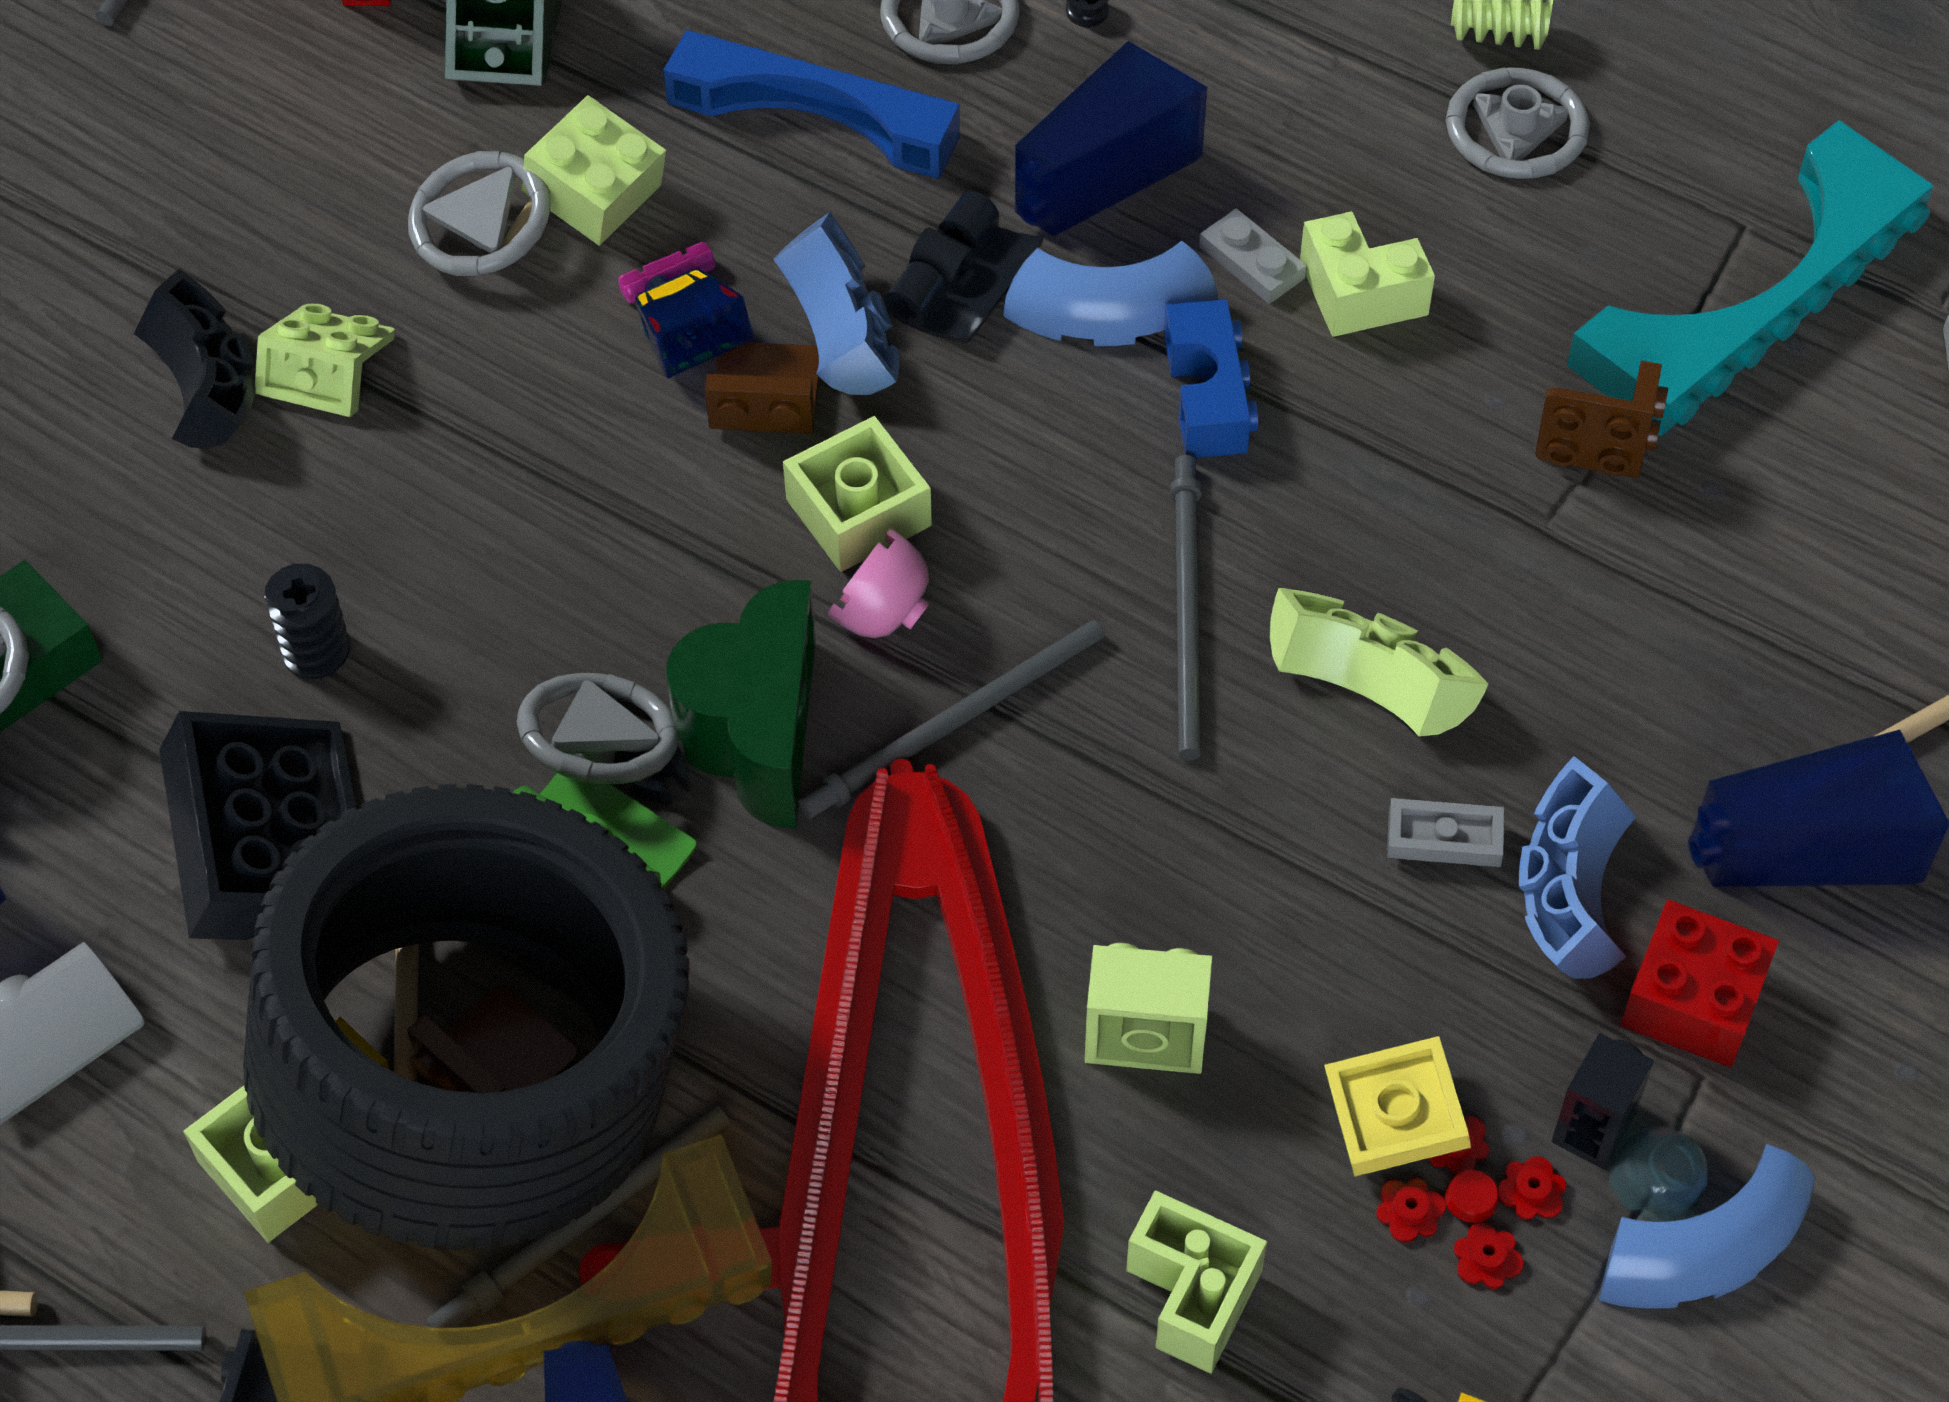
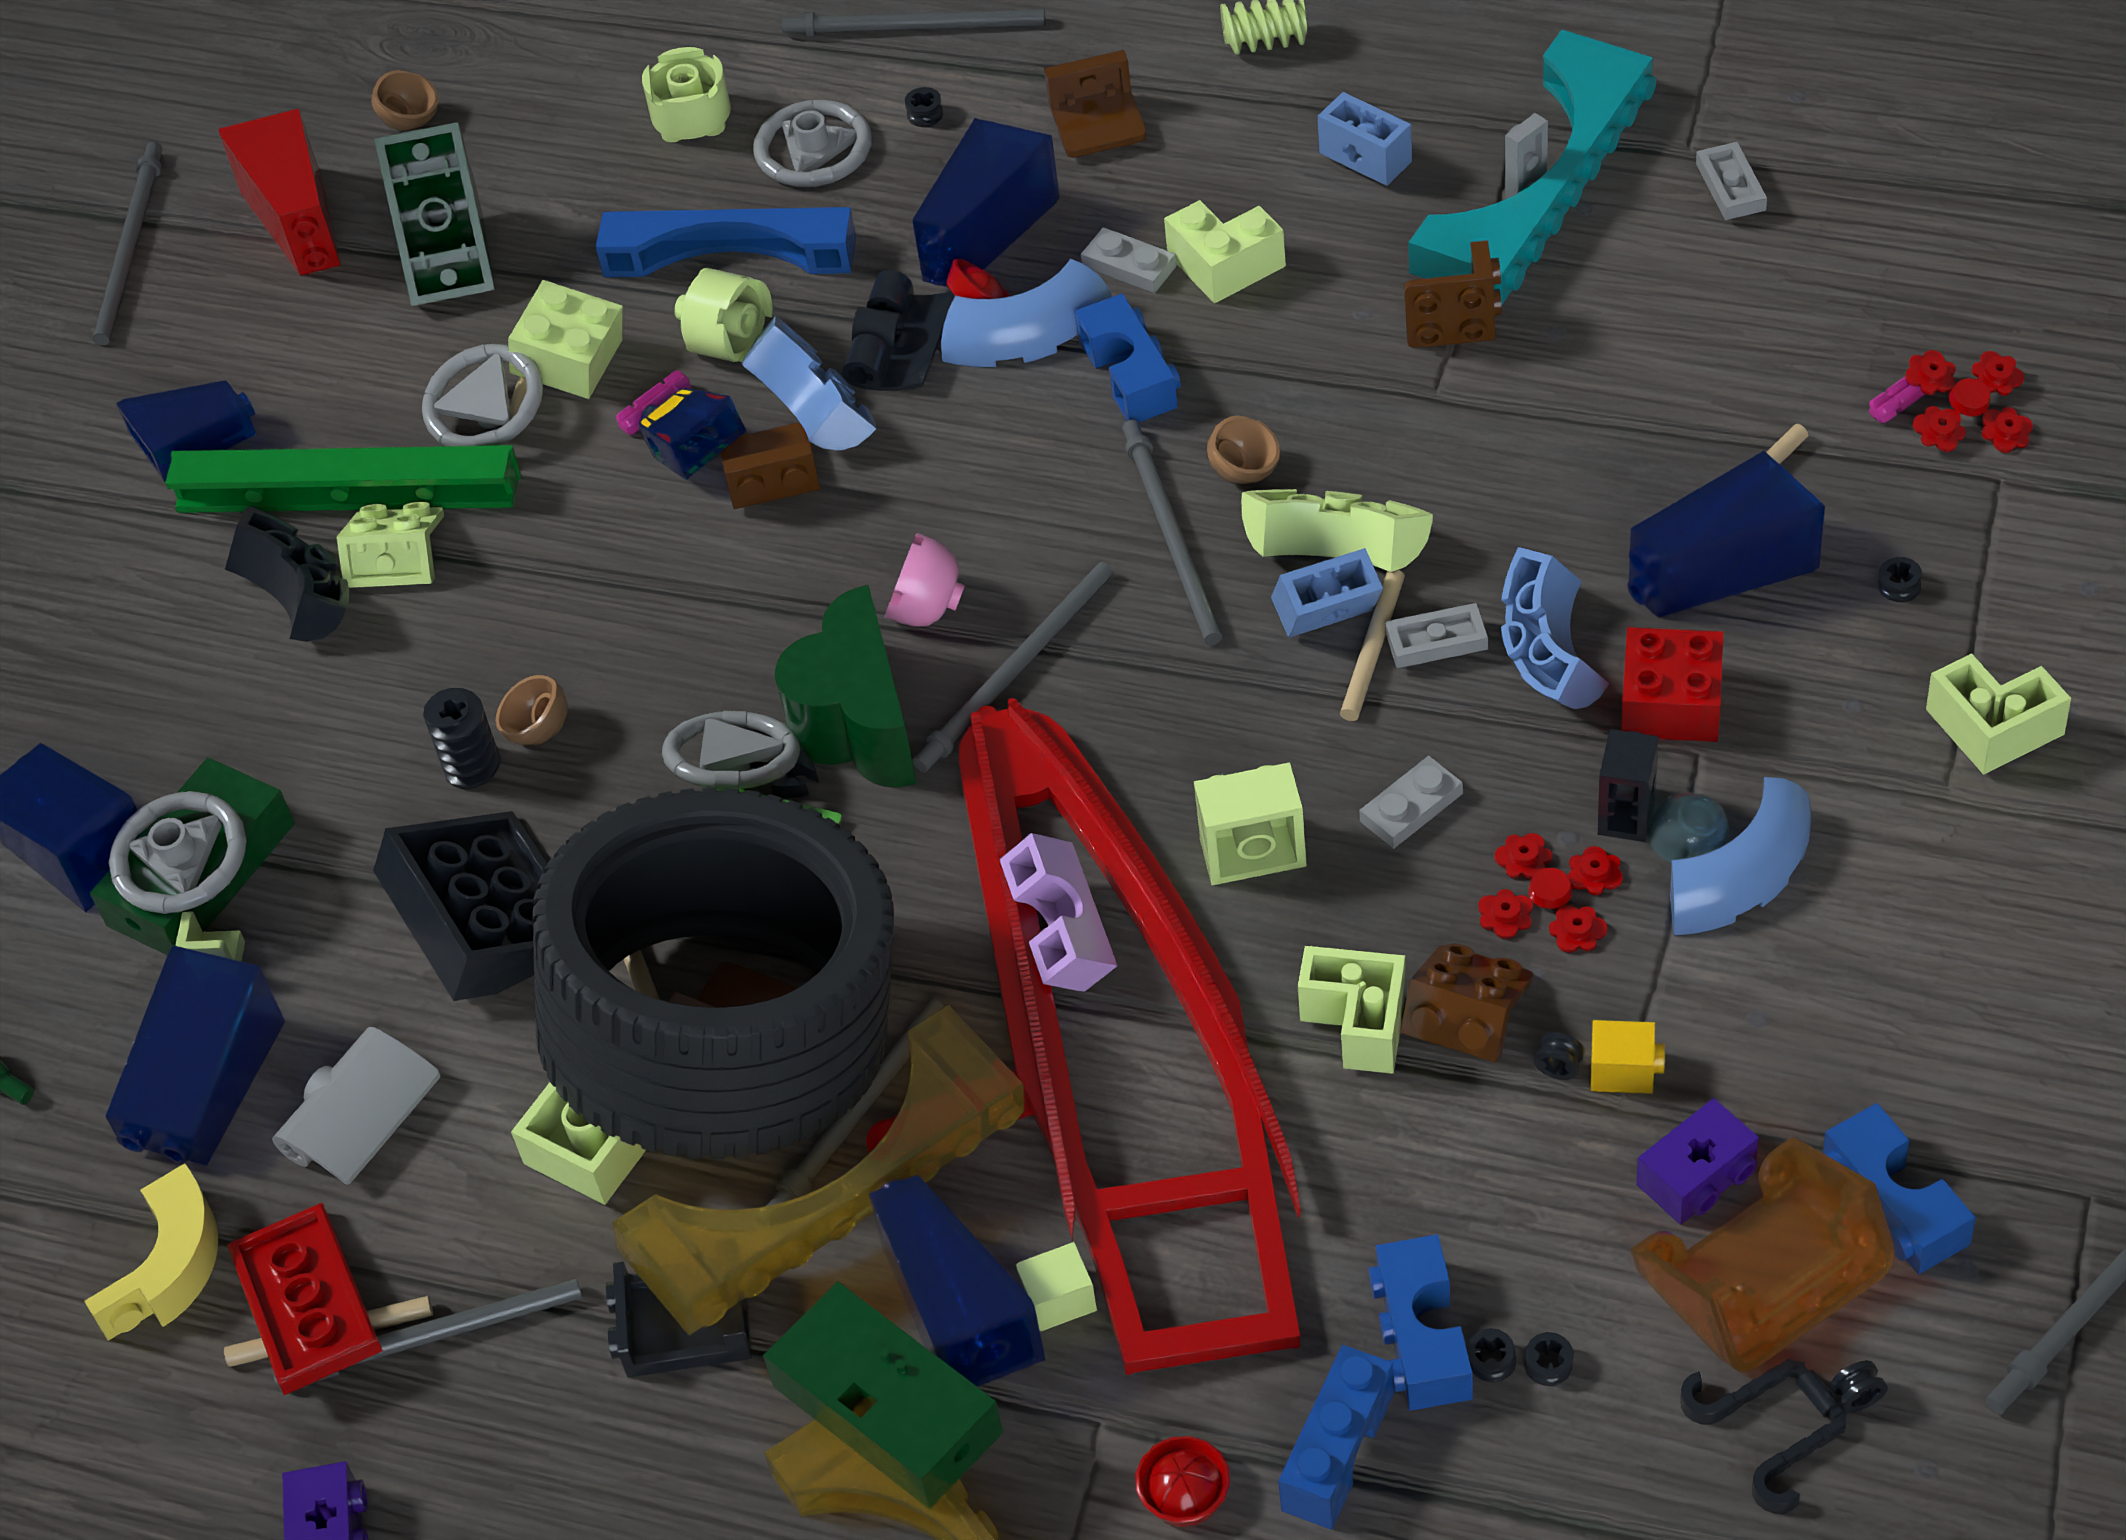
camera: 10 degrees left, 5 degrees down
yellowish green brick [783,416,932,572] -> none
light yellow plate [1324,1036,1471,1177] -> none
light grey piece [1445,67,1590,179] -> none
none -> clear blue slope [116,380,256,482]
none -> green tile [165,445,522,513]
none -> medium nougat piece [495,675,568,746]
none -> yellowish green brick [675,268,773,362]
none -> red hat [947,258,1011,299]
none -> lavender arch [1000,833,1117,992]
none -> reddish brown bracket [1044,50,1146,158]
none -> medium nougat piece [1207,415,1280,484]
none -> medium blue brick [1271,548,1383,638]
none -> medium blue brick [1318,92,1412,186]
none -> tan bar [1340,570,1405,721]
none -> light grey plate [1359,755,1463,849]
none -> reddish brown bracket [1400,943,1534,1063]
none -> light grey plate [1505,113,1548,199]

